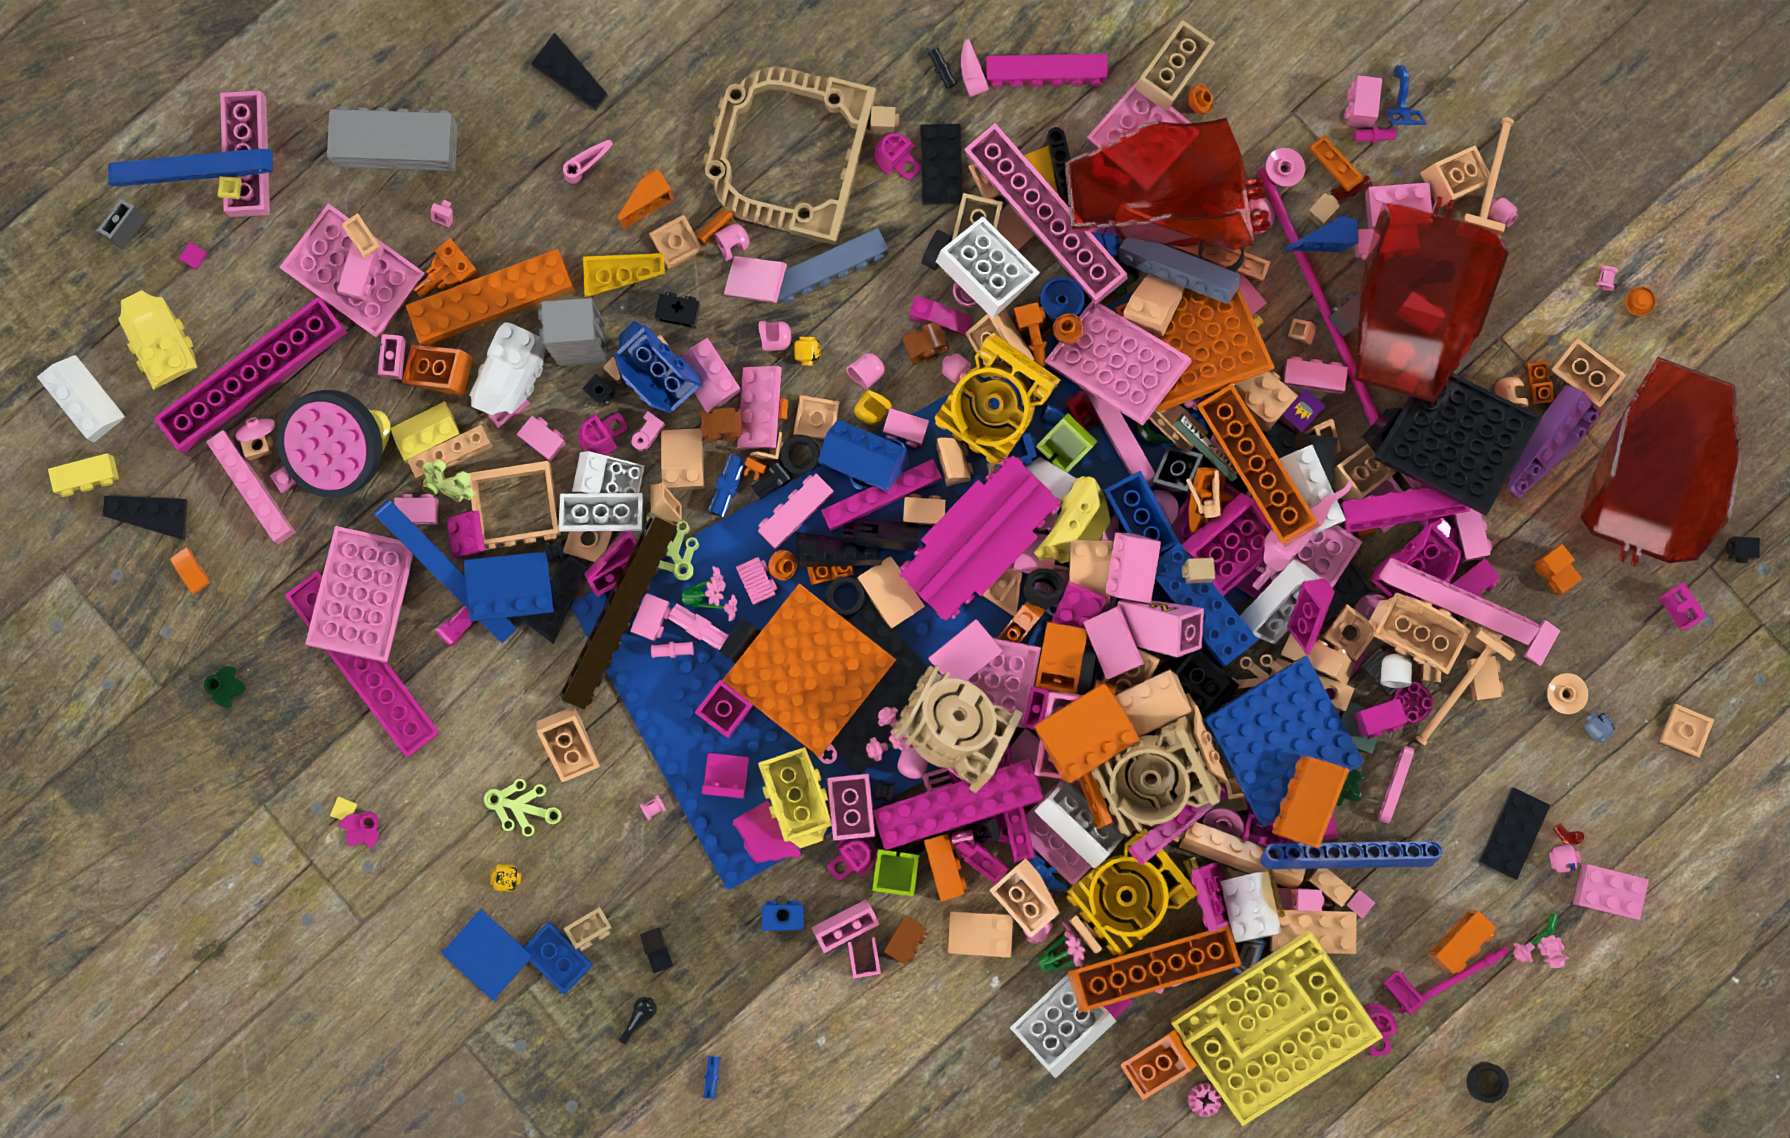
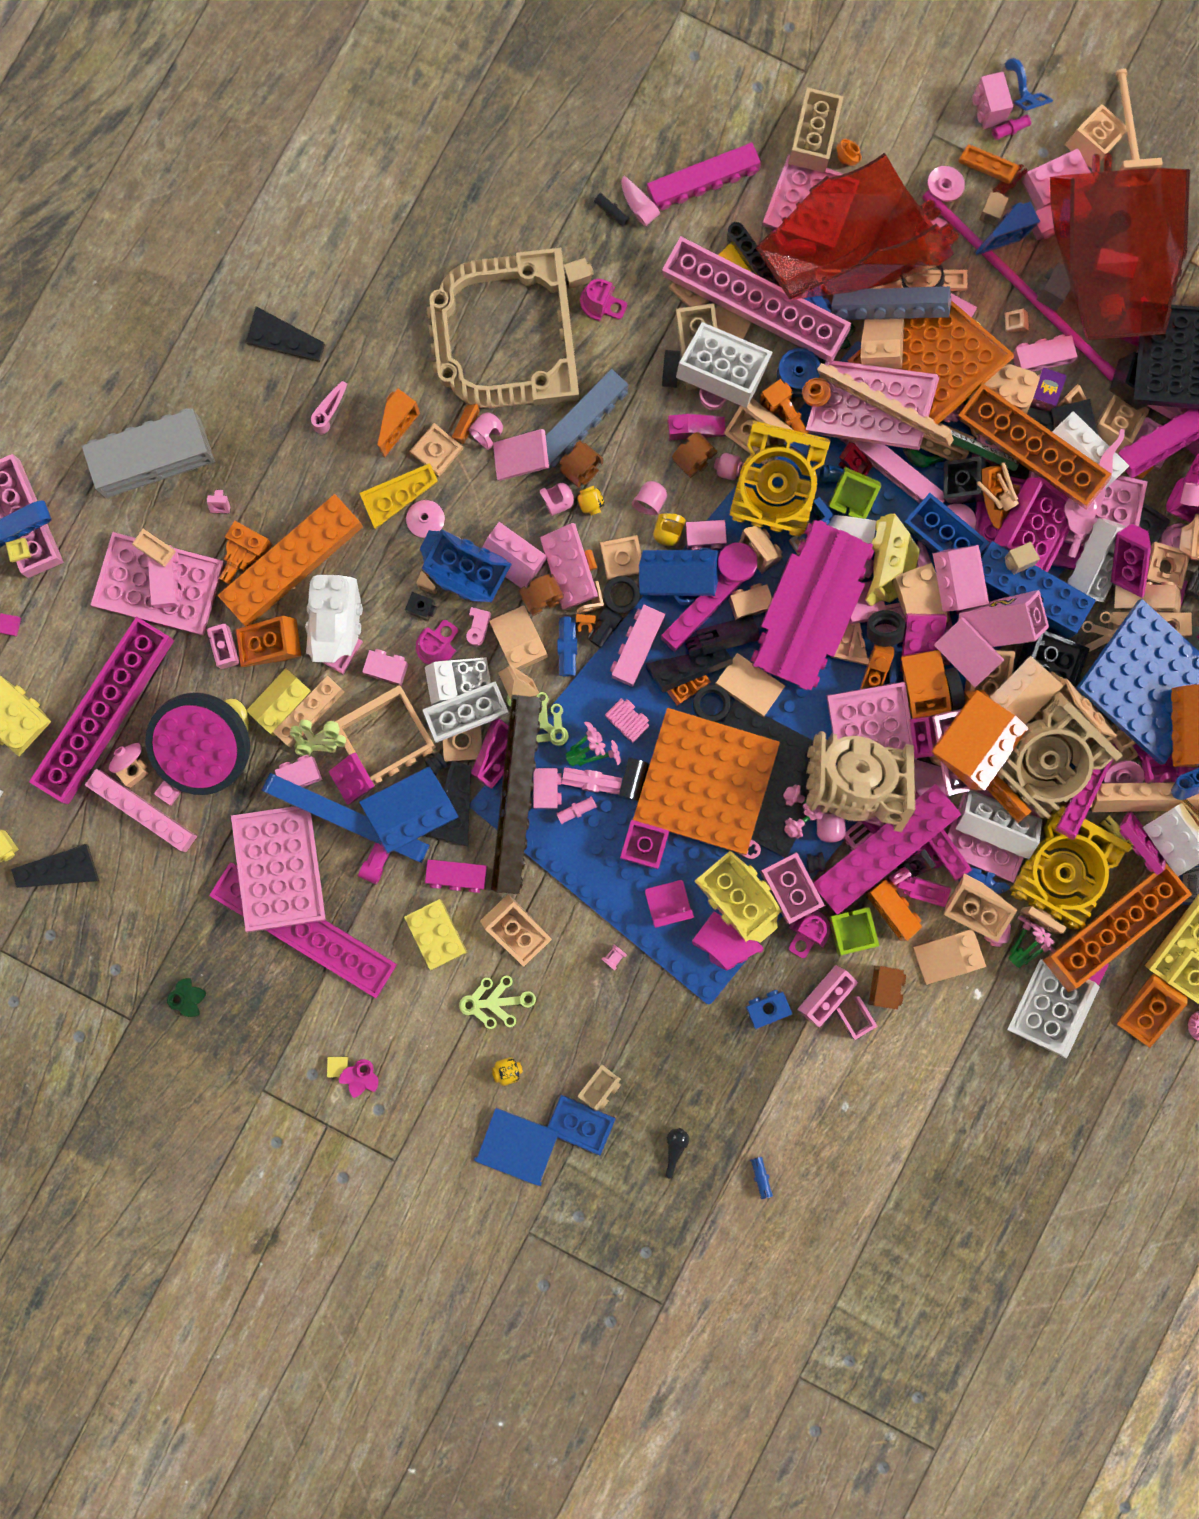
camera: 20 degrees left, 0 degrees up
orange slope [170,547,210,594] -> none
light grey brick [538,298,608,366] -> none
black slope [640,927,674,973] -> none
black brick [655,292,701,329] -> none
orange plate [768,550,797,580] -> none
black plate [920,124,963,205] -> none
bright pink tile [928,619,1003,681] -> none
bright pink head [1488,198,1518,227] -> none
none -> light yellow brick [404,899,468,970]
none -> bright pink dish [406,500,445,538]
none -> dark pink brick [425,859,488,893]
none -> dark orange brick [560,441,604,488]
none -> dark pink tile [718,543,757,582]
none -> light nougat plate [817,363,953,446]

